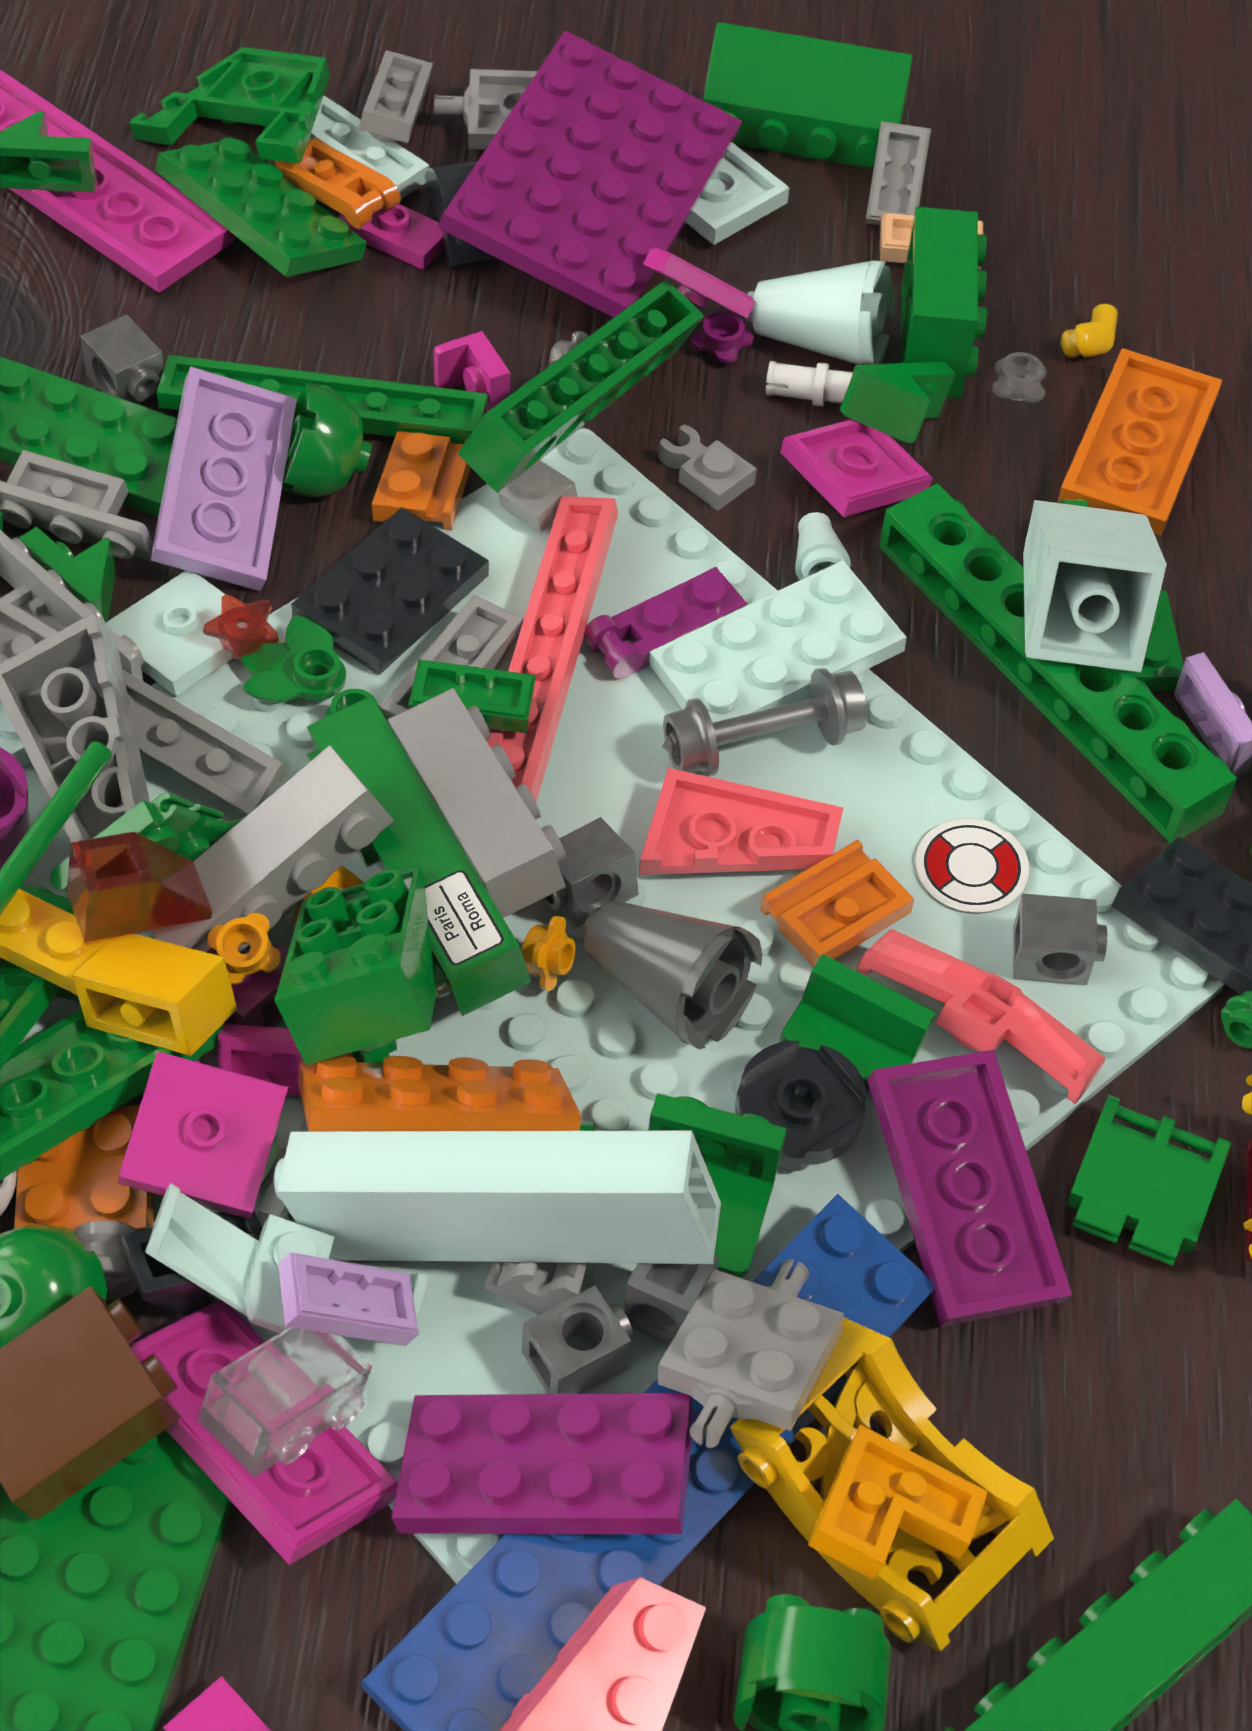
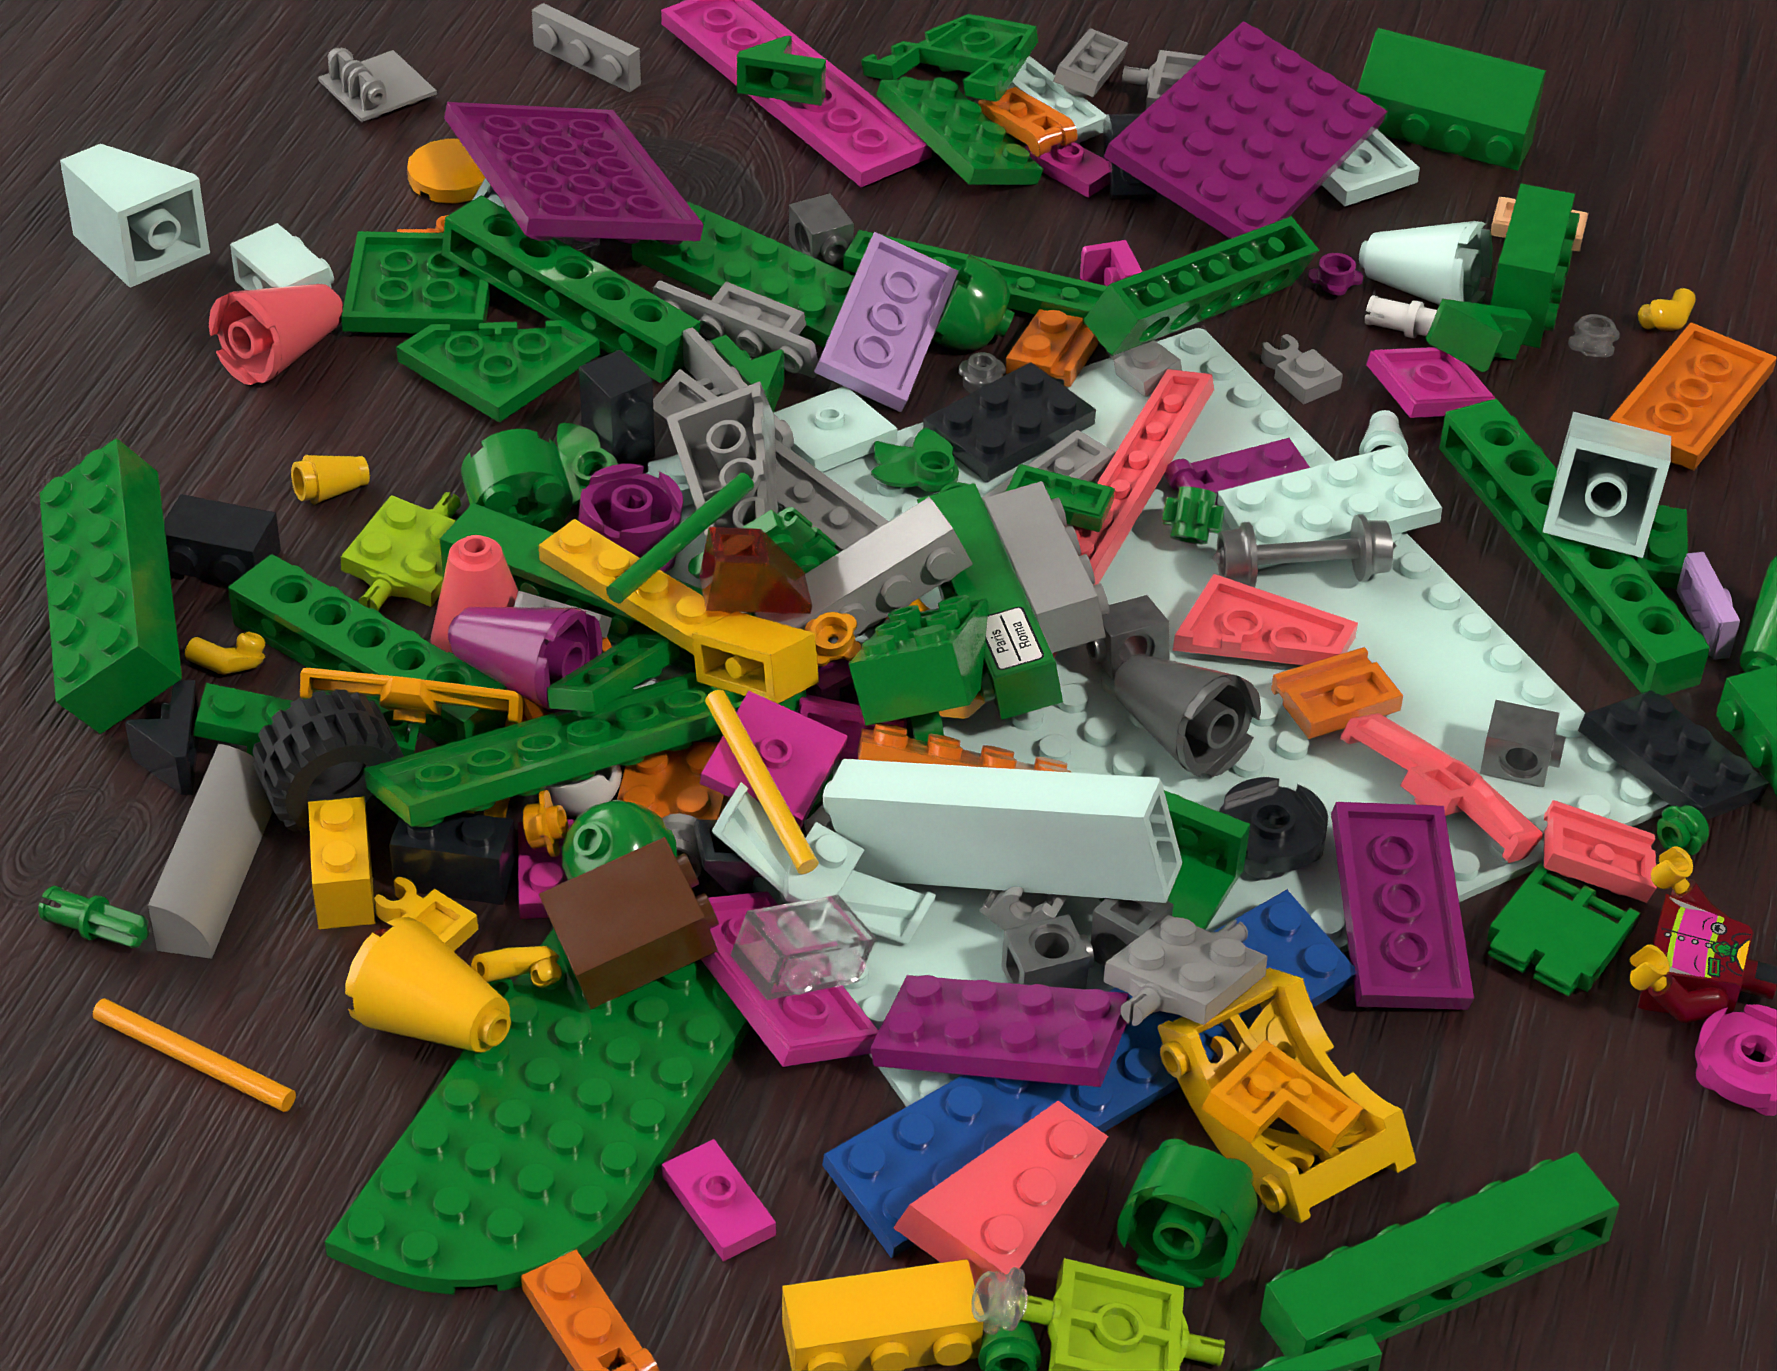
camera: 15 degrees right, 10 degrees down
clear red plate [203,594,279,659] -> none
lavender plate [278,1252,419,1346] -> none
light orange plate [522,916,576,991] -> none
dark pink plate [643,247,755,318] -> none
green panel [779,954,936,1090] -> none
light grey plate [865,122,931,226] -> none
sticker [915,818,1029,913] -> none
none -> yellow bar [705,690,819,874]
none -> flat silver plate [959,352,1006,393]
none -> green gear [1162,486,1225,545]
none -> coral plate [1544,800,1657,903]

